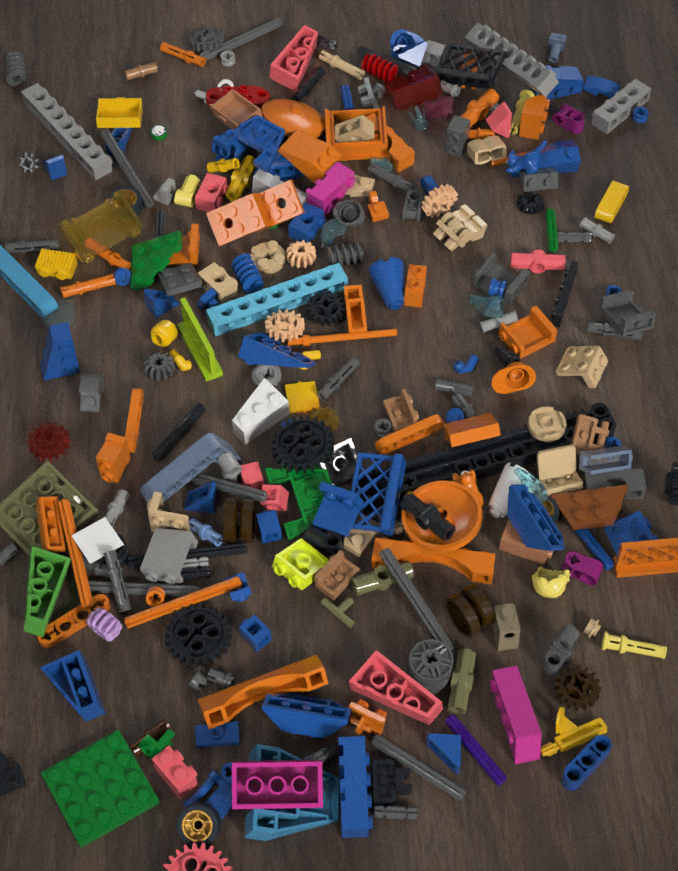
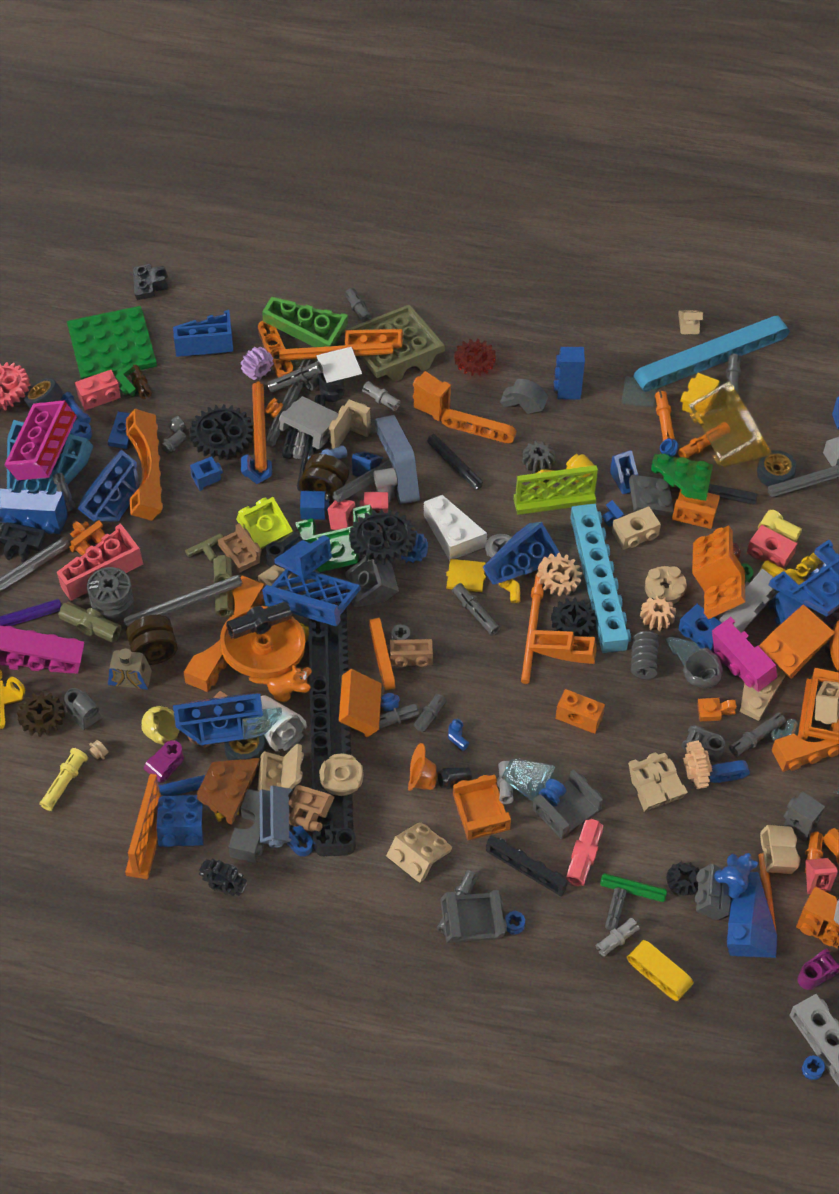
camera: 105 degrees right, 0 degrees up
light grey bracket [153,178,176,205] -> none
blue piece [231,253,264,294] -> none
clear yellow gear [307,405,339,433] -> none
blue cone [369,257,404,310] -> none
blue slope [426,733,461,775] -> none

